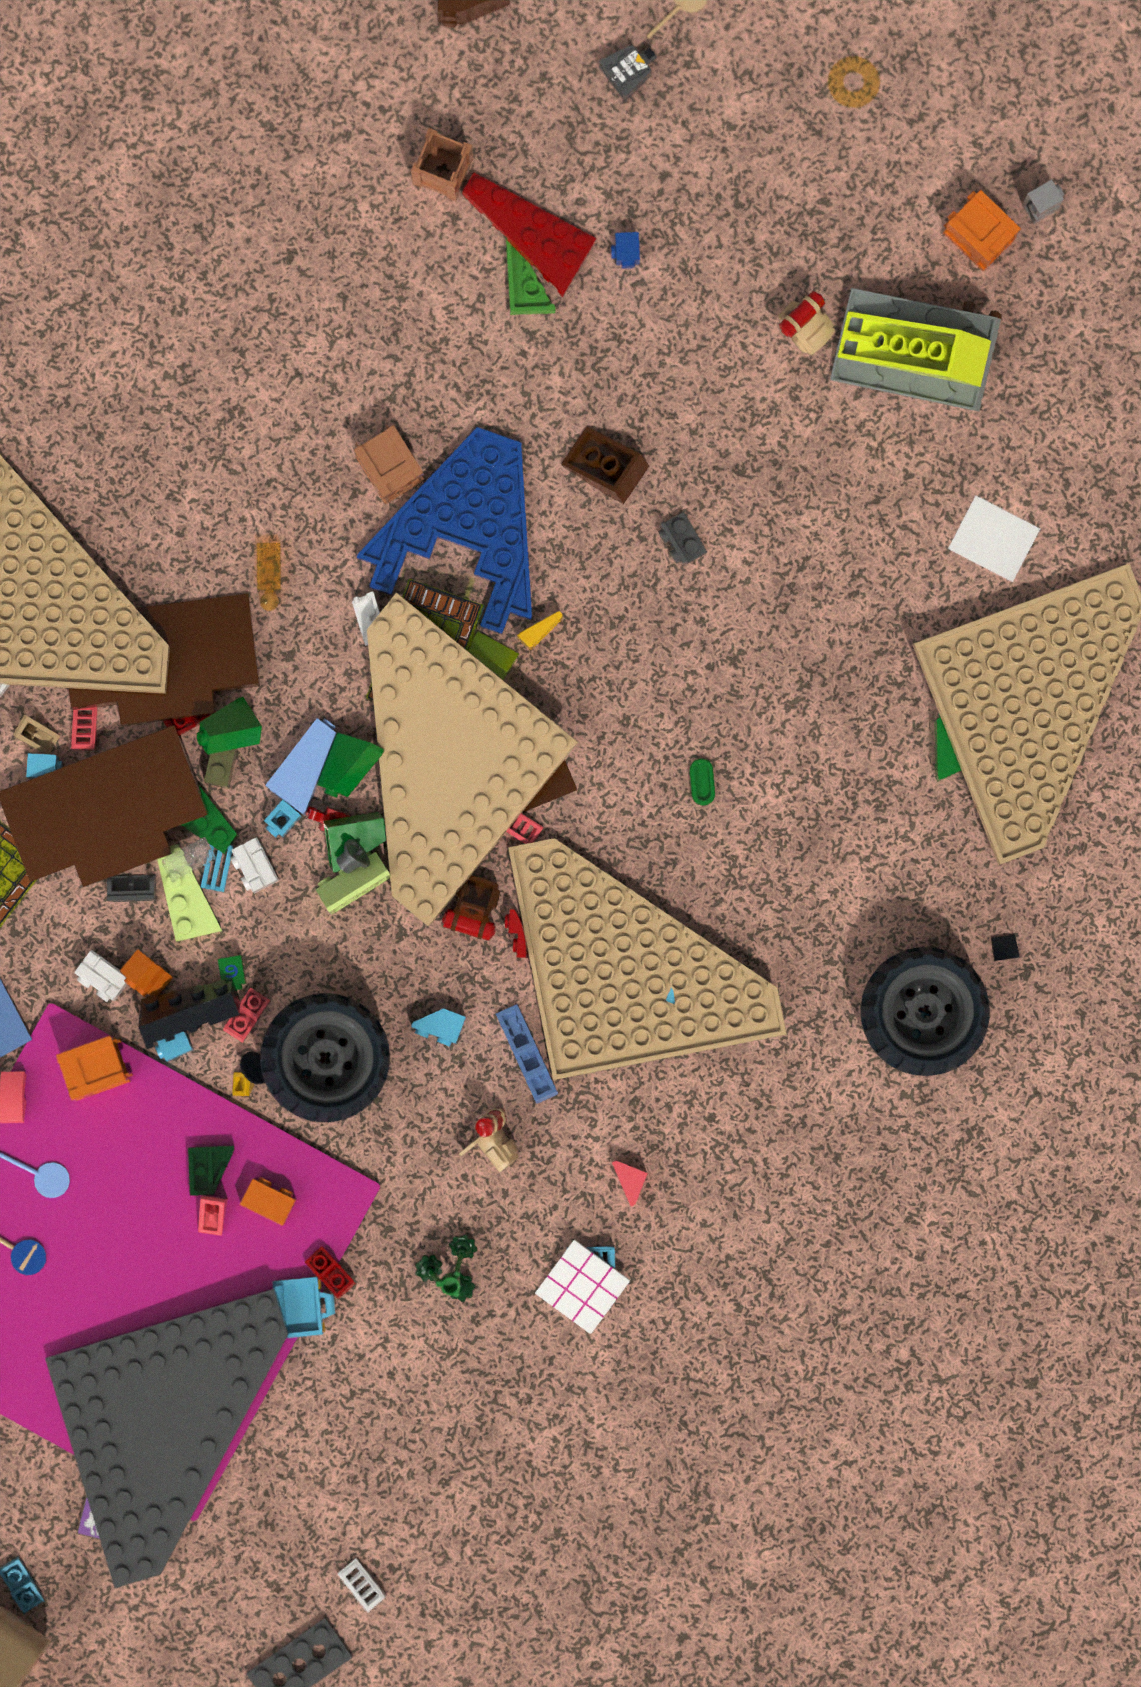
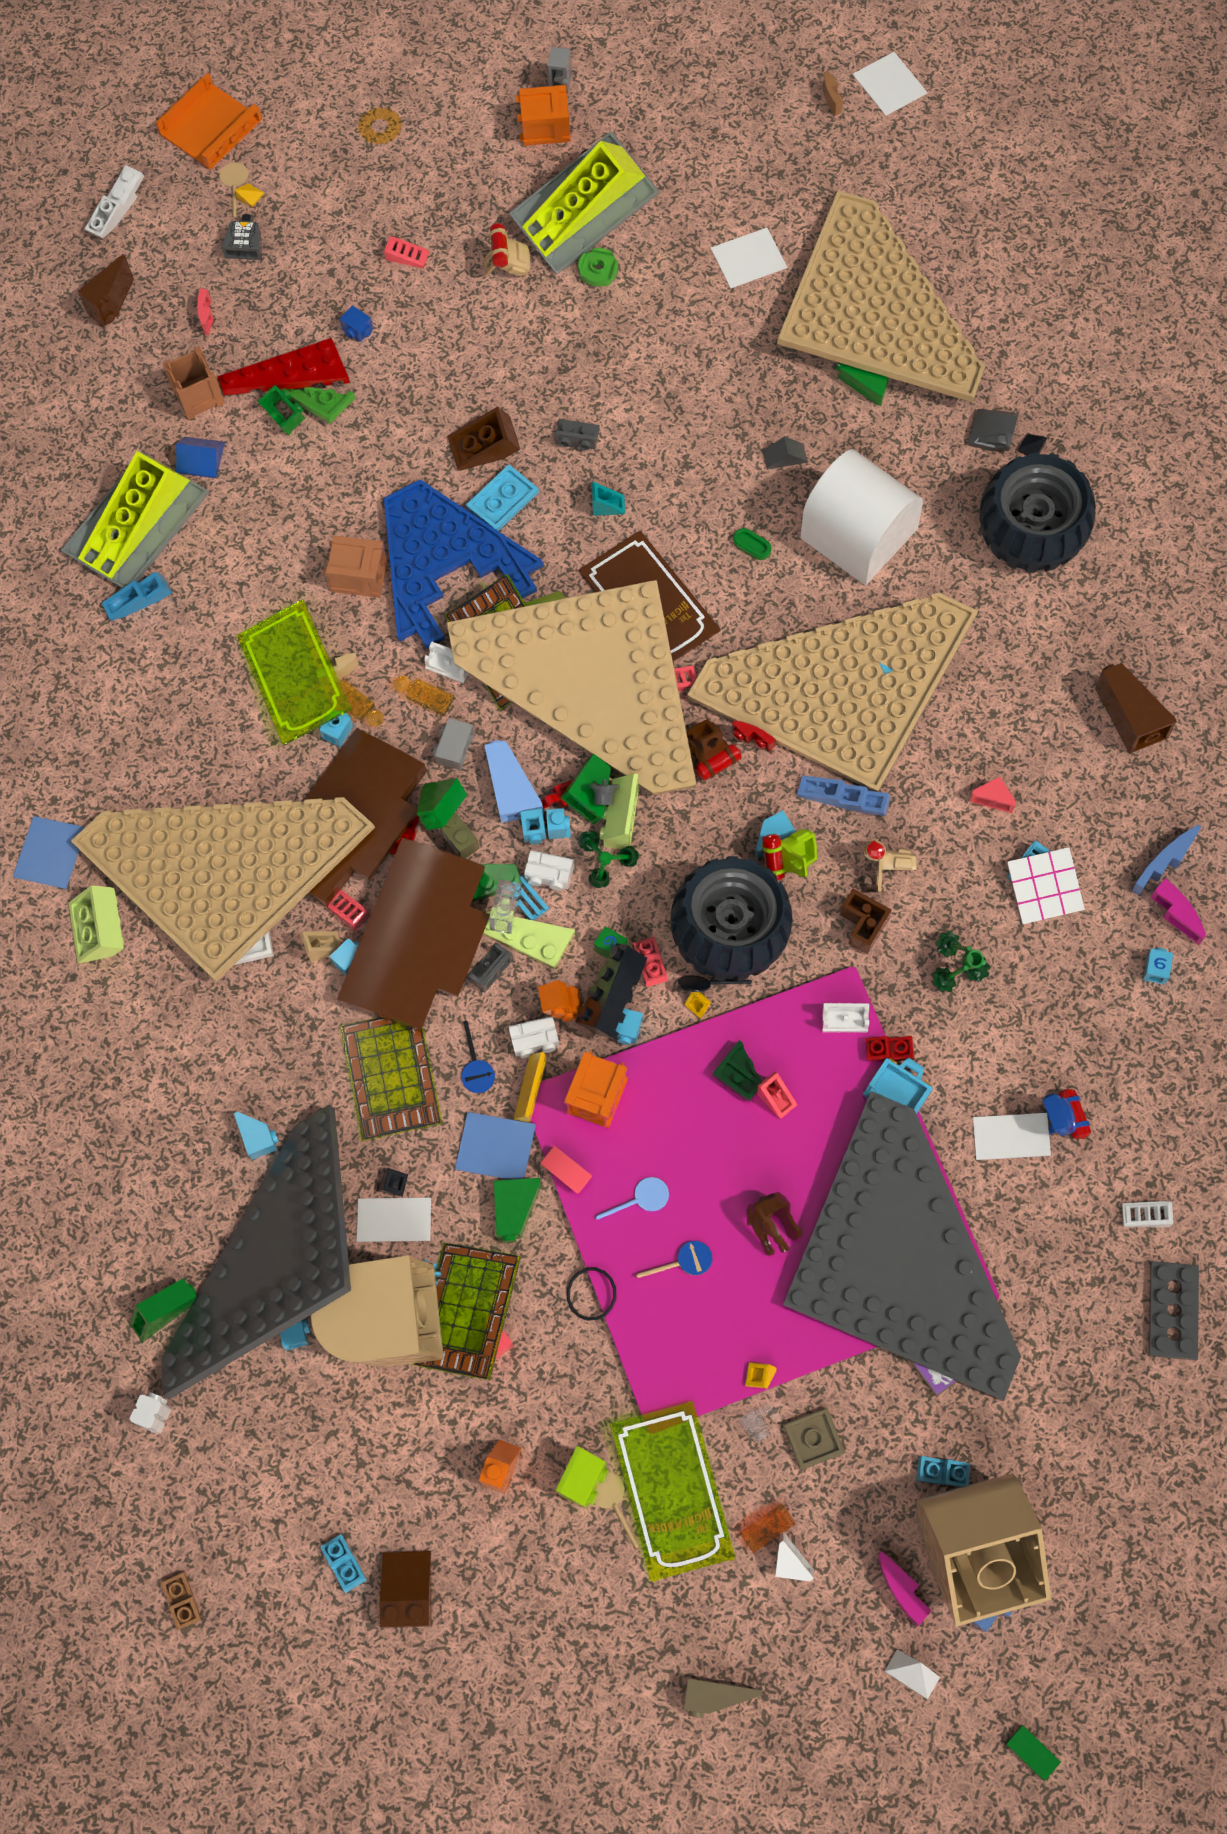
camera: 40 degrees left, 15 degrees down
orange brick [240,1177,297,1226] -> none
green slope [317,732,385,798] -> none
yellow slope [517,611,563,650] -> none
none -> piece [61,451,210,588]
none -> dark azure slope [102,571,172,621]
none -> blue slope [176,437,225,478]
none -> coral slope [197,288,214,335]
none -> yellow slope [235,183,264,207]
none -> clear neon green piece [237,599,352,746]
none -> green window [257,385,305,436]
none -> tan slope [316,653,359,686]
none -> medium azure brick [319,710,353,747]
none -> coral slope [384,236,429,268]
none -> clear yellow plate [394,675,454,716]
none -> light grey brick [433,718,475,771]
none -> blue piece [462,1020,495,1093]
none -> medium azure plate [466,465,539,531]
none -> yellow slope [514,1052,546,1123]
none -> medium azure brick [546,808,571,839]
none -> bright green plate [578,248,618,286]
none -> dark green plant [578,831,639,888]
none -> reddish brown piece [579,531,721,662]
none -> teal slope [591,481,625,516]
none -> reddish brown piece [746,1192,802,1256]
none -> lime piece [761,829,818,881]
none -> dark grey slope [763,436,808,470]
none -> white brick [801,449,923,586]
none -> white hinge [822,1003,869,1033]
none -> reddish brown brick [840,889,892,954]
none -> dark grey slope [968,409,1019,451]
none -> white window [973,1113,1051,1160]
none -> blue piece [1042,1089,1091,1140]
none -> reddish brown slope [1095,663,1177,754]
none -> medium blue slope [1132,825,1201,895]
none -> medium azure brick [1143,948,1173,985]
none -> dark pink slope [1151,878,1206,945]

